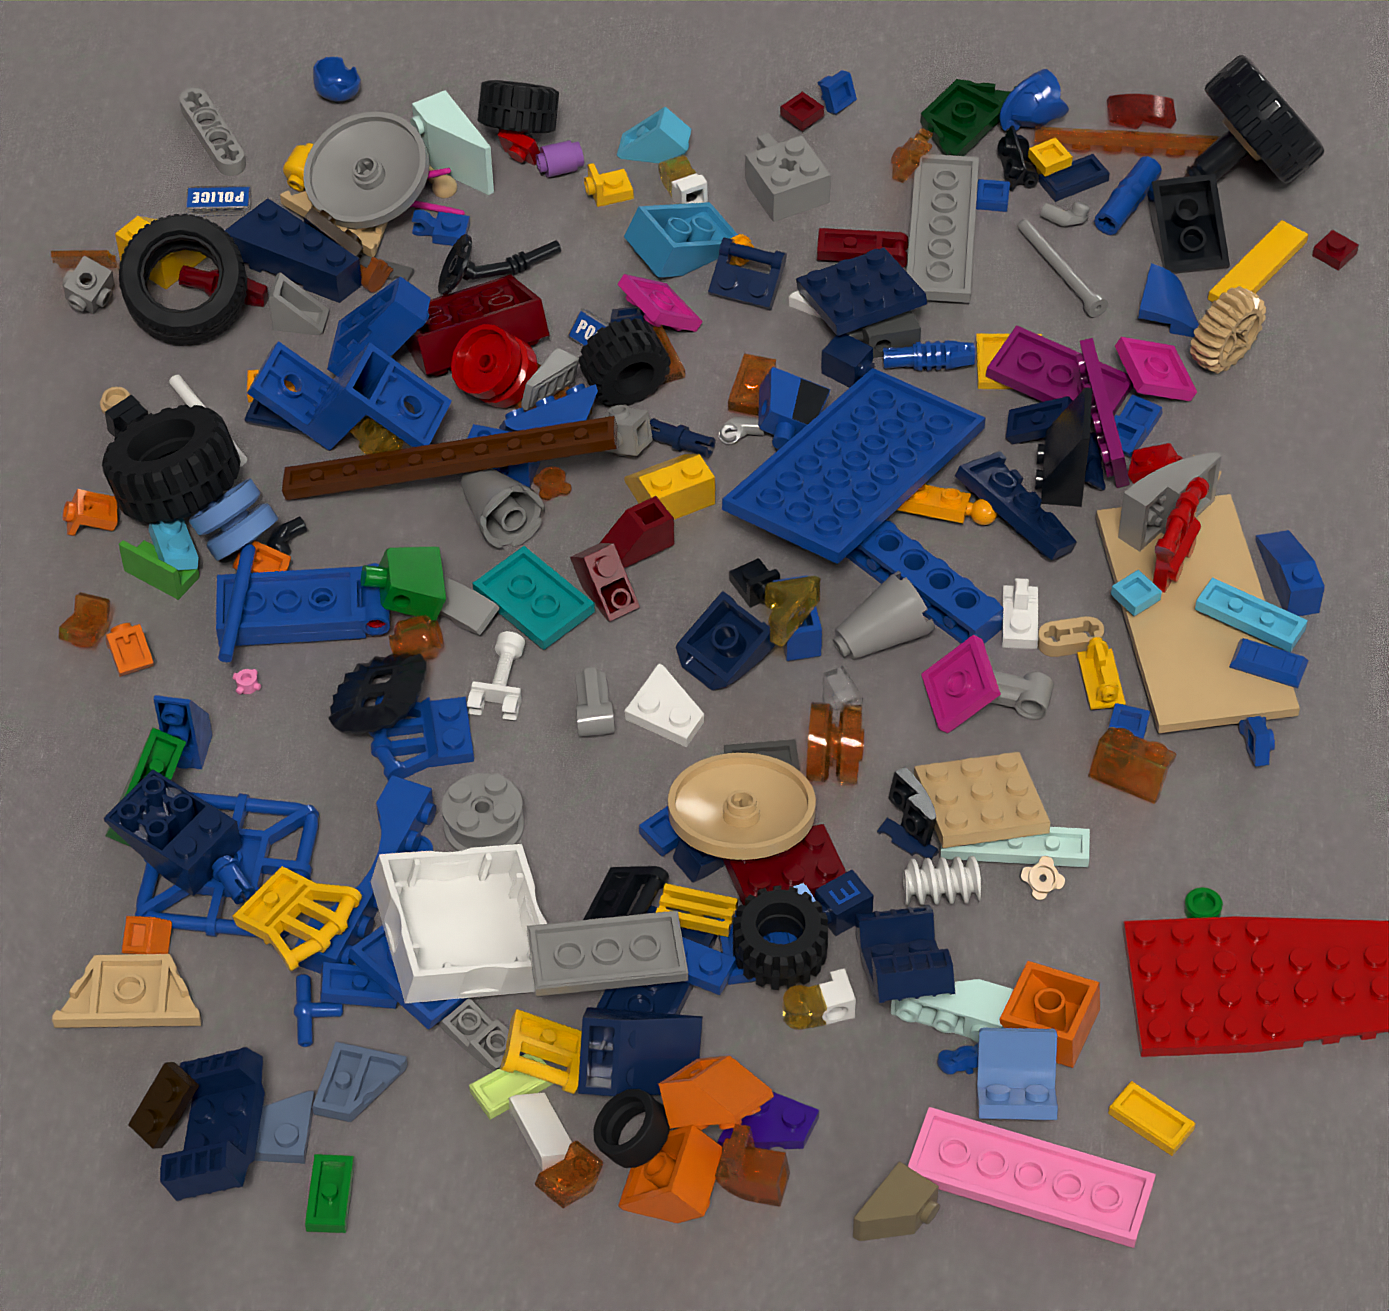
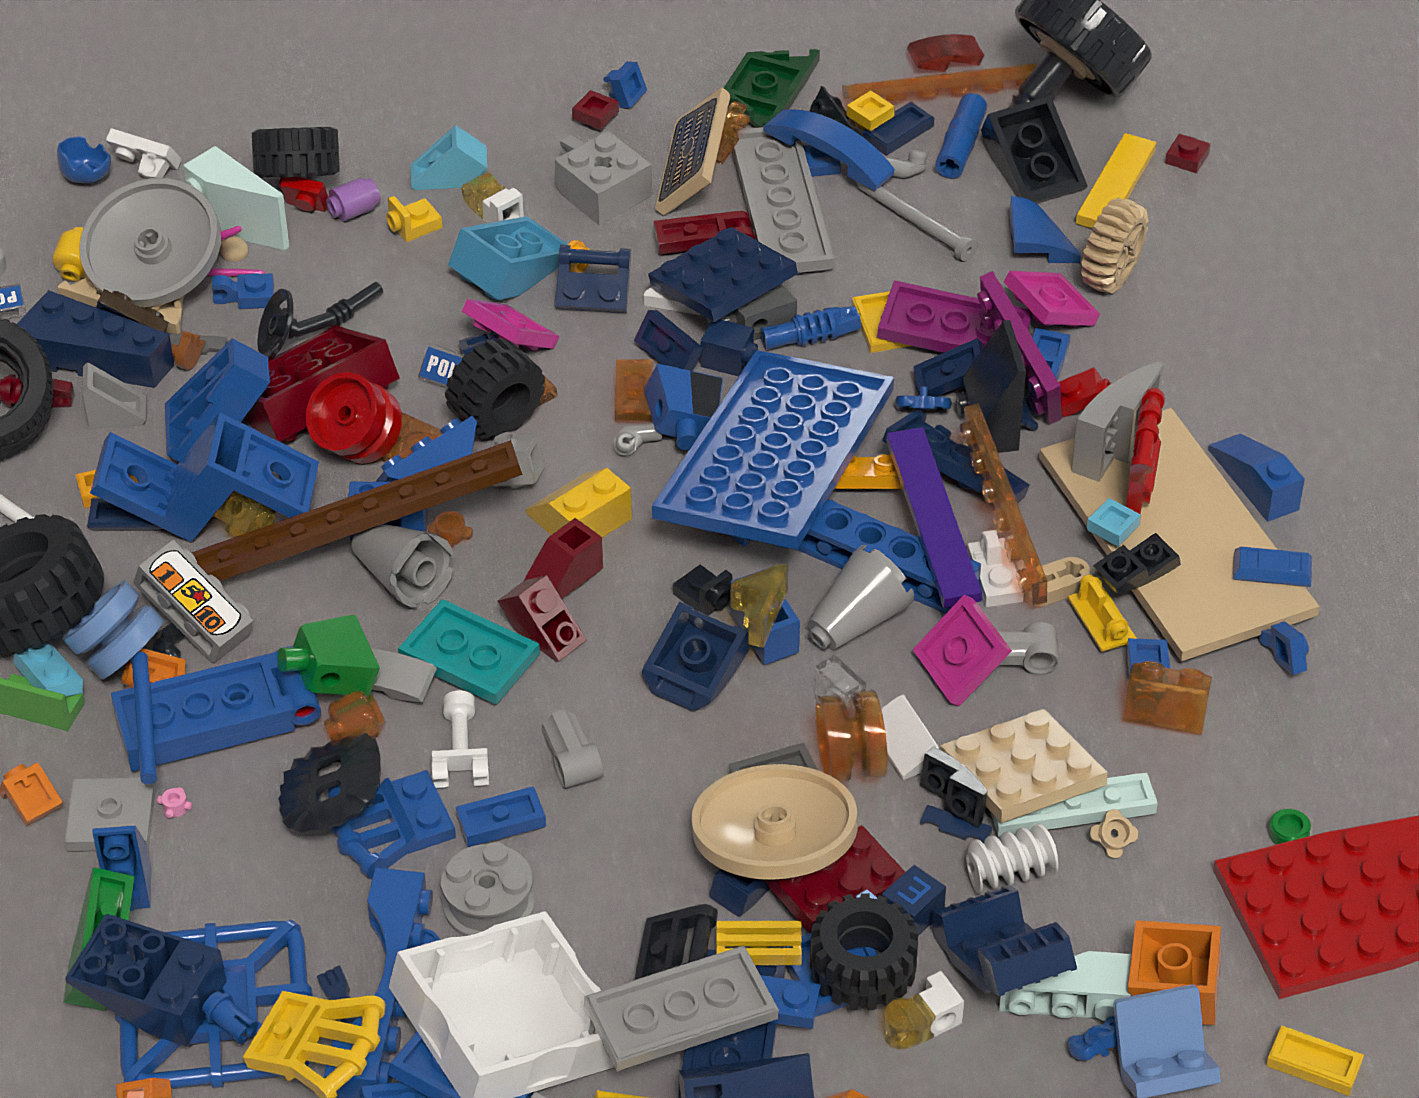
camera: 15 degrees left, 5 degrees down
light grey slope [521,348,579,411] -> none
white wing [624,664,704,747] -> none
blue plate [639,806,682,857] -> none
dark blue pin [650,418,716,458] -> none
blue helmet [1000,69,1069,131] -> none
medium azure plate [1195,578,1308,652] -> none
none -> light grey plate [65,777,156,851]
none -> white hinge [106,128,182,179]
none -> brick [133,540,254,664]
none -> dark blue piece [317,965,358,1024]
none -> blue plate [456,786,546,847]
none -> dark blue plate [634,310,703,371]
none -> tile [655,87,730,216]
none -> blue slope [763,109,895,191]
none -> white slope [866,695,939,780]
none -> dark purple tile [887,427,982,608]
none -> blue piece [895,387,952,410]
none -> clear orange plate [960,404,1047,606]
none -> black slope [1093,533,1181,594]

